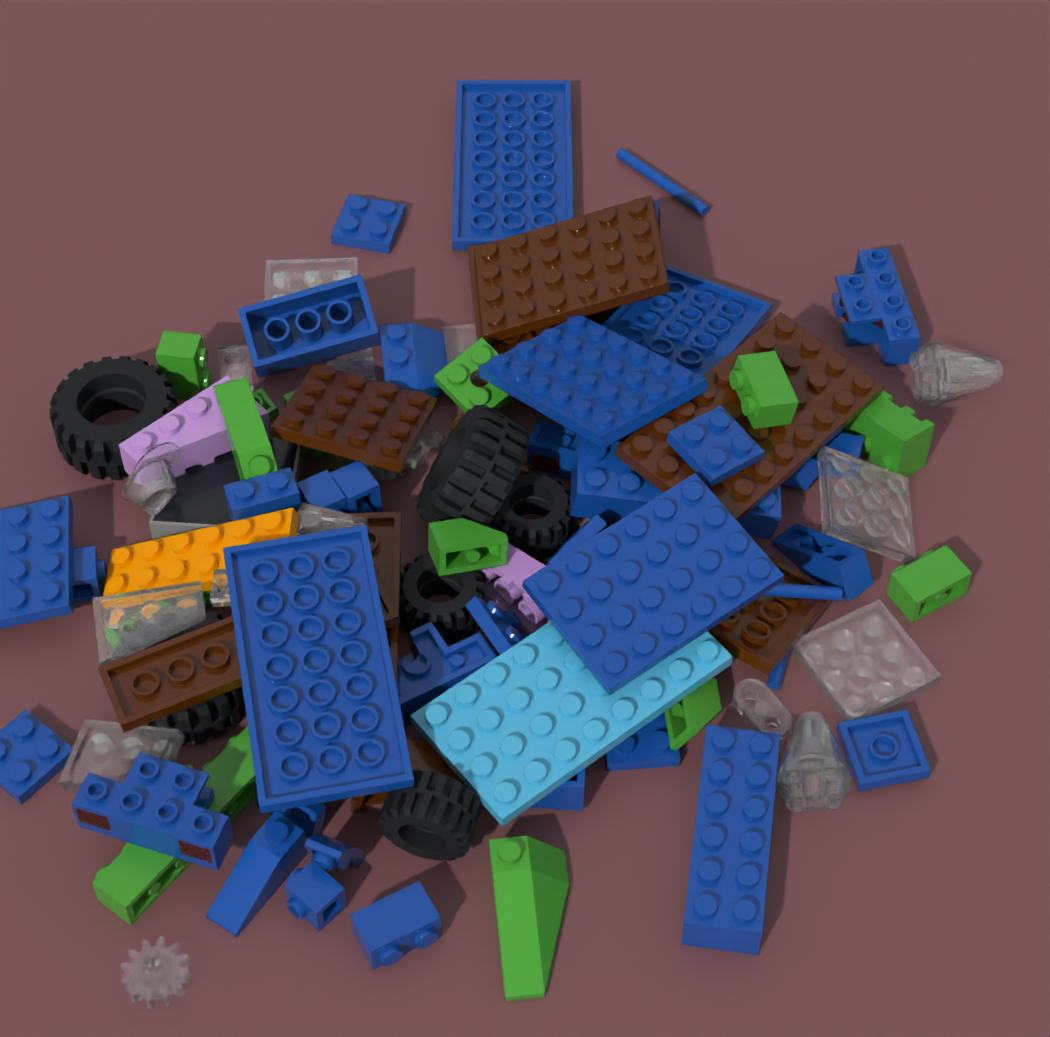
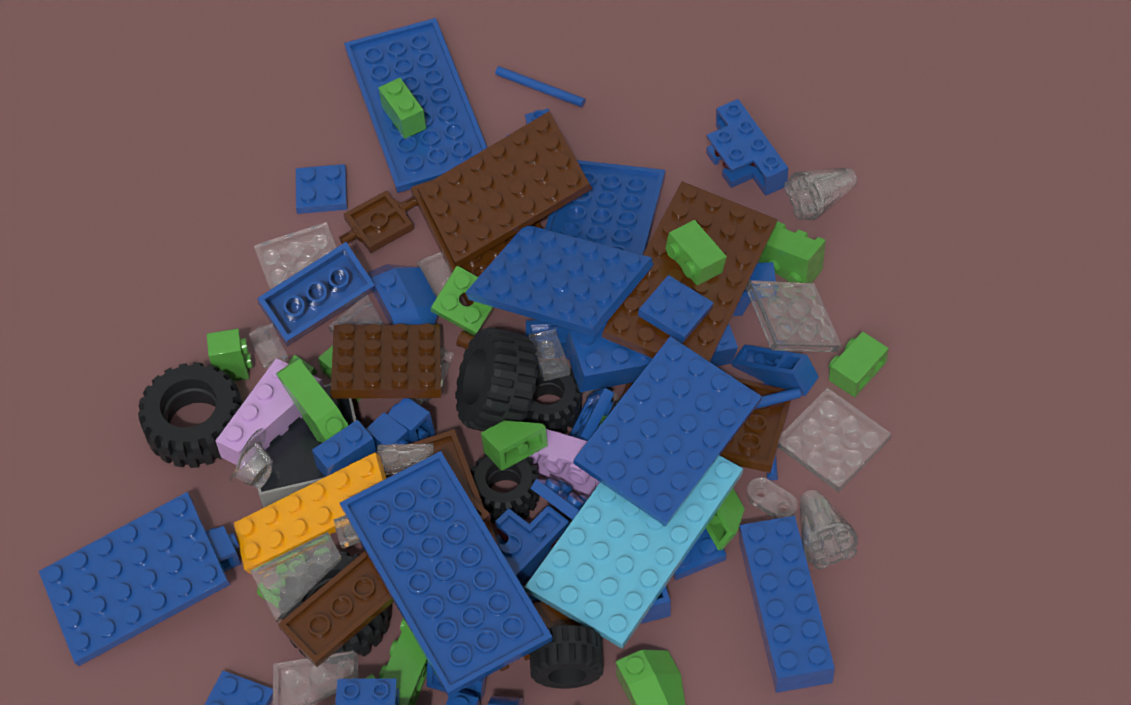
camera: 15 degrees left, 5 degrees up
blue plate [836,709,931,792] -> none
none -> reddish brown plate [339,190,418,253]
none -> bright green brick [378,78,426,139]
none -> clear plate [529,329,570,381]

